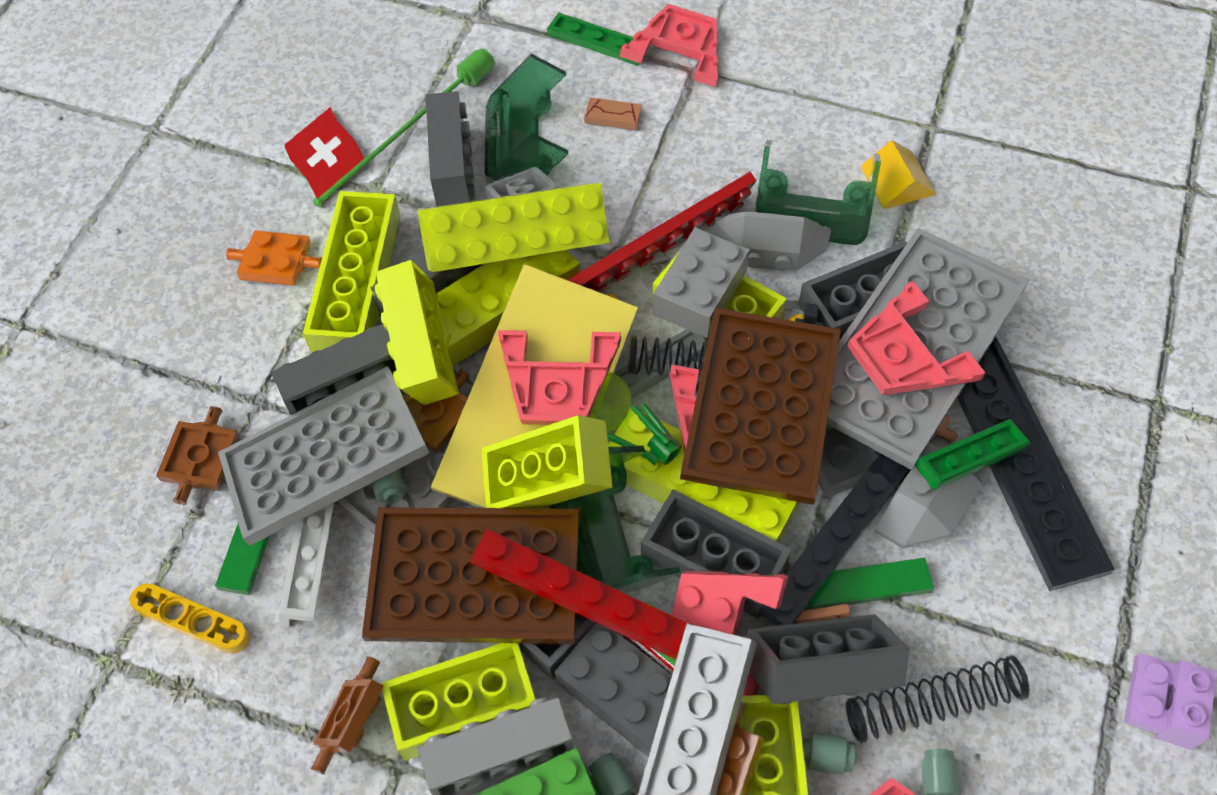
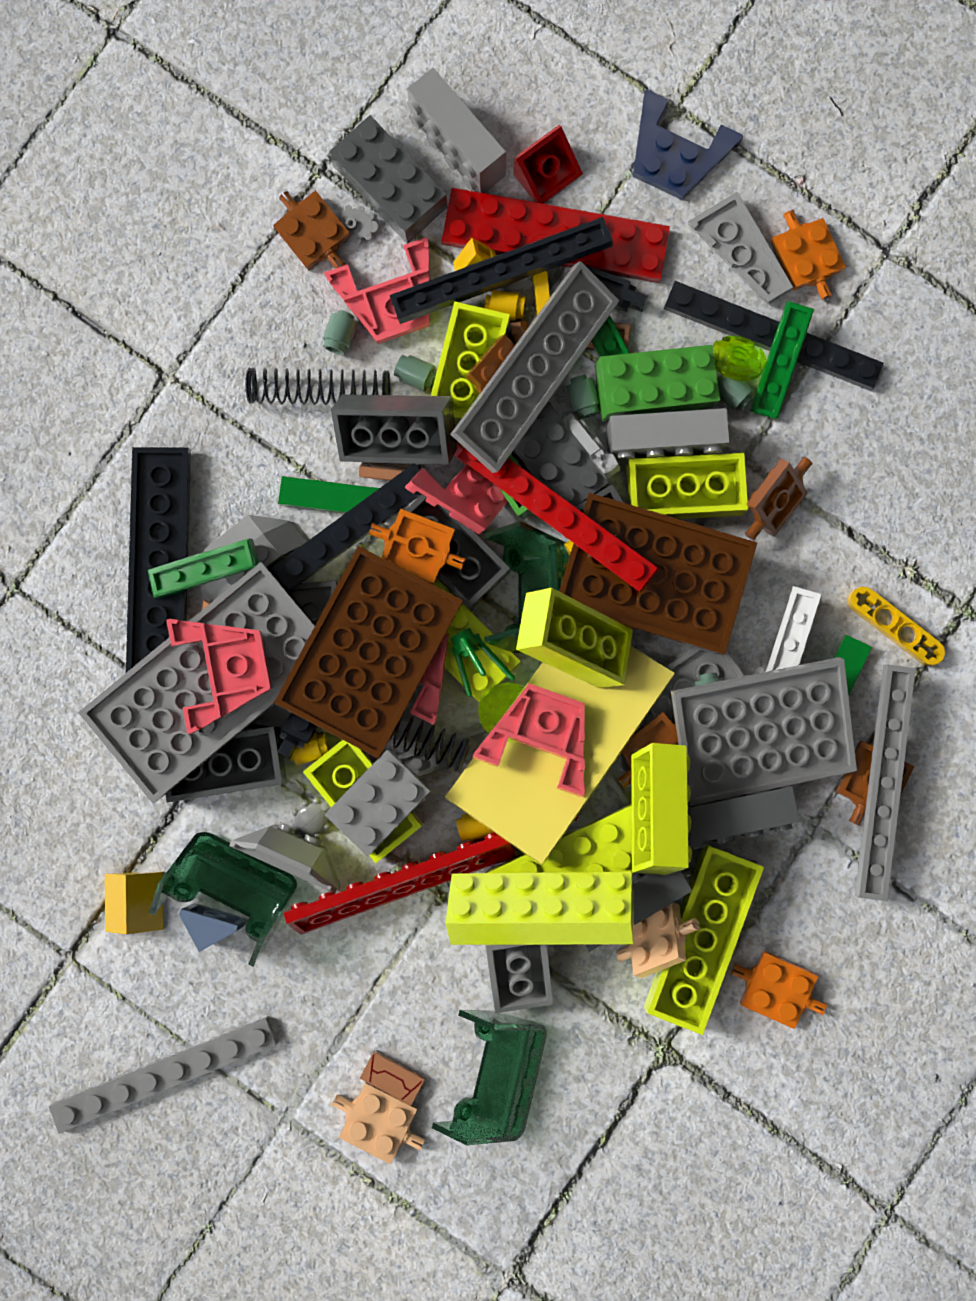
camera: 160 degrees left, 25 degrees up
flag [284,48,495,207] -> none
dark grey brick [425,91,476,207] -> none
green tile [547,12,649,66] -> none
coral wing [620,4,718,87] -> none
lavender brick [1124,653,1217,750] -> none
none -> light grey plate [48,1016,278,1134]
none -> sand blue slope [179,903,249,952]
none -> light grey piece [292,797,331,839]
none -> light nougat plate [331,1082,425,1164]
none -> orange plate [369,509,466,585]
none -> light grey hinge [563,413,621,480]
none -> light nougat plate [616,902,700,978]
none -> light grey plate [855,664,916,901]

